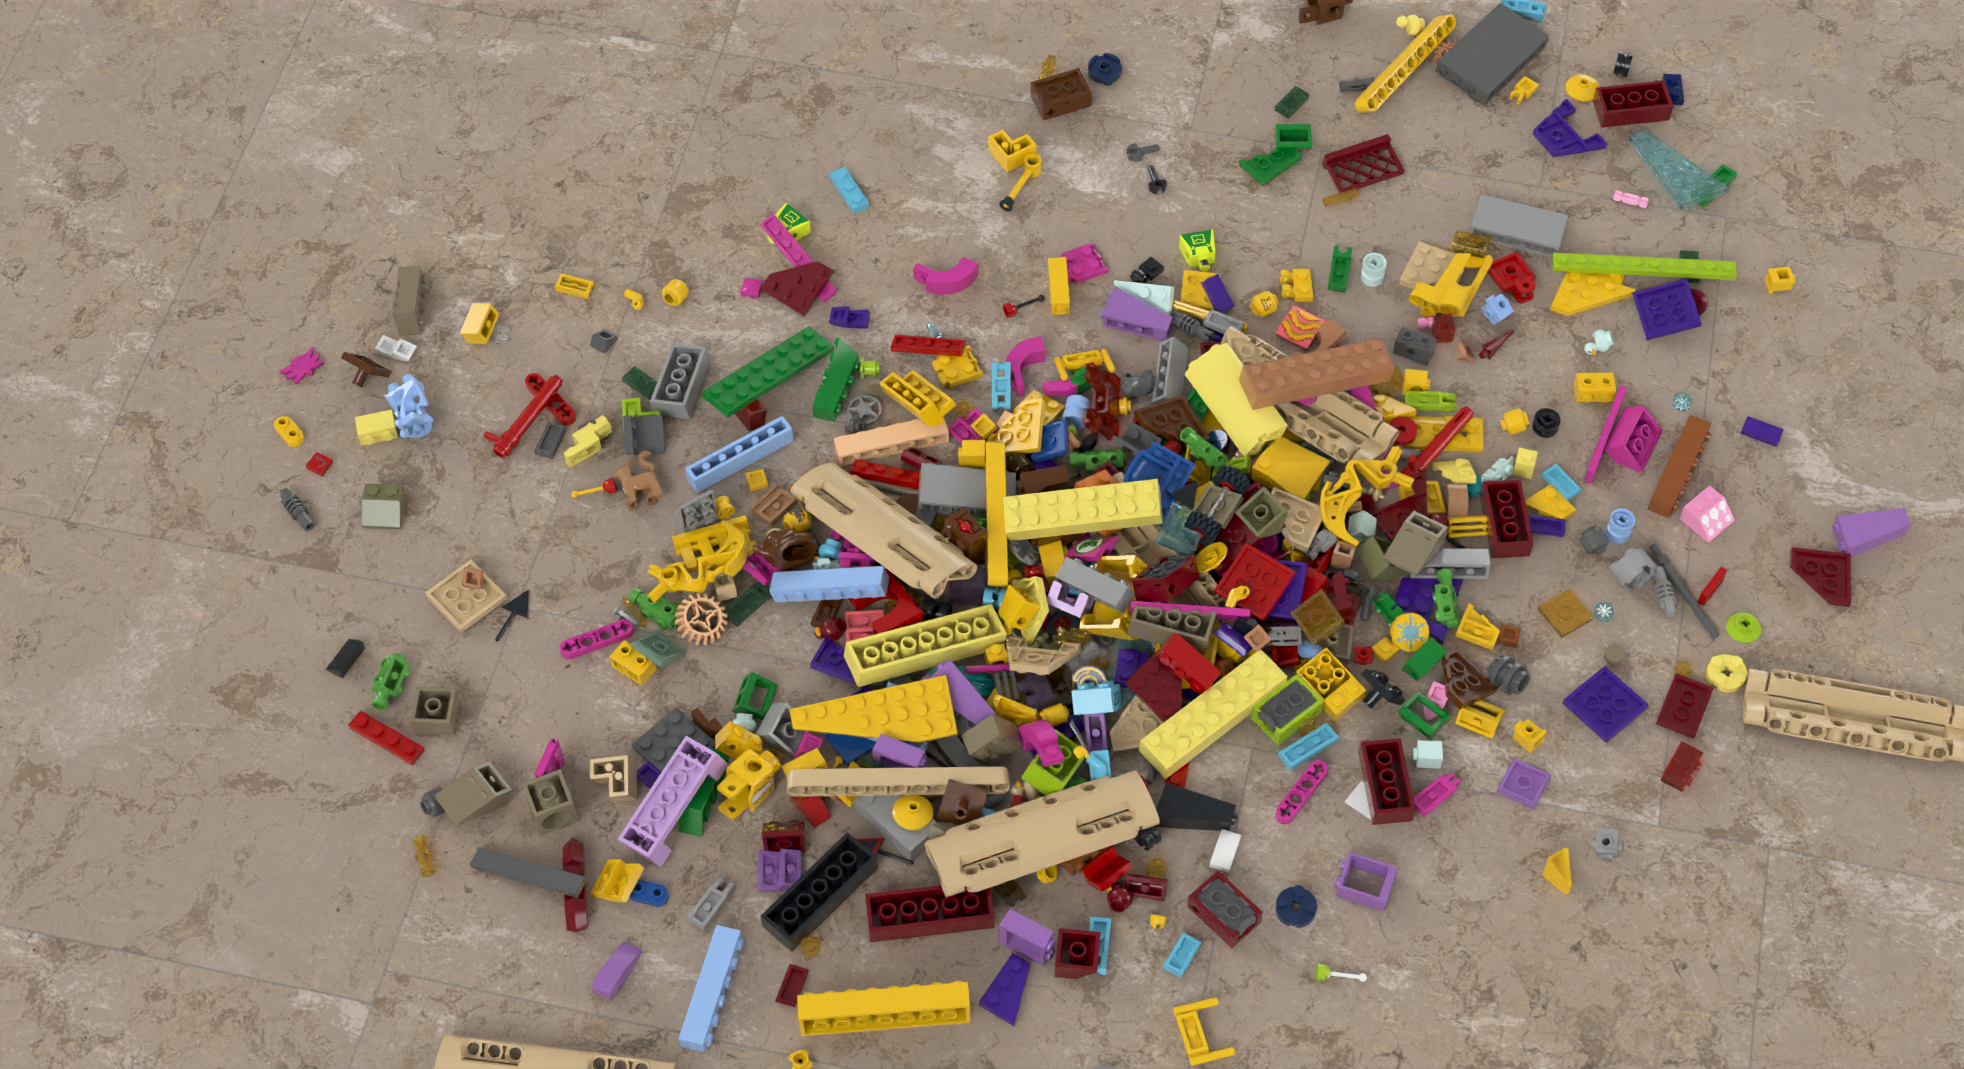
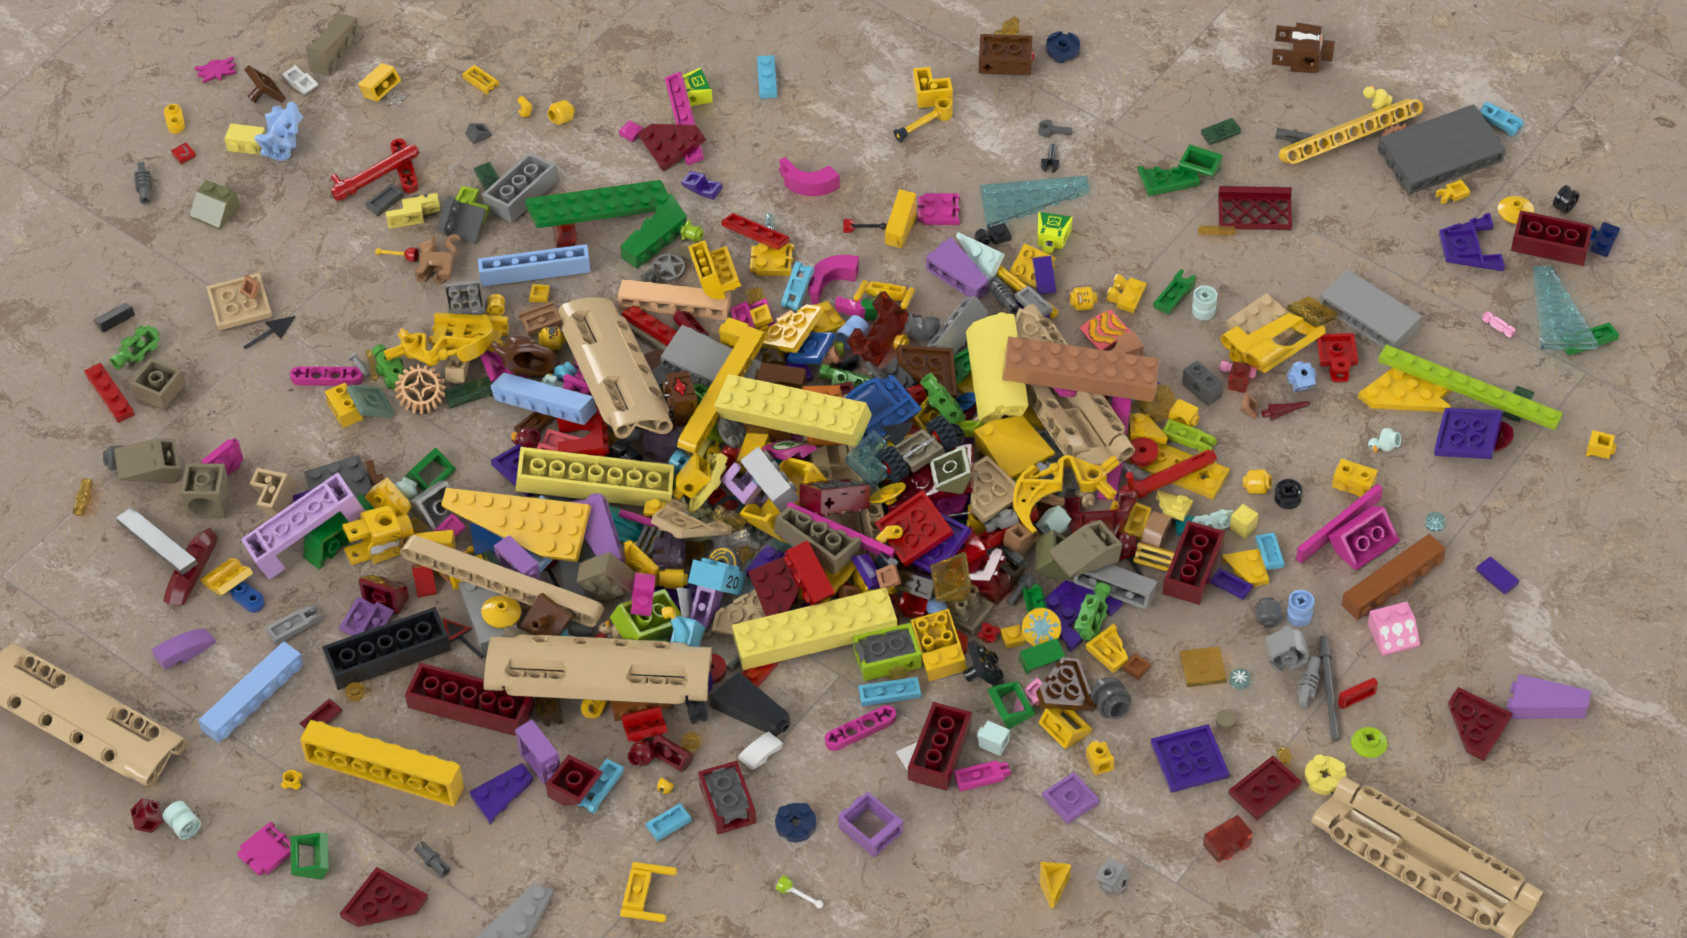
camera: 25 degrees right, 5 degrees down
none -> clear light blue wing [980,176,1089,229]

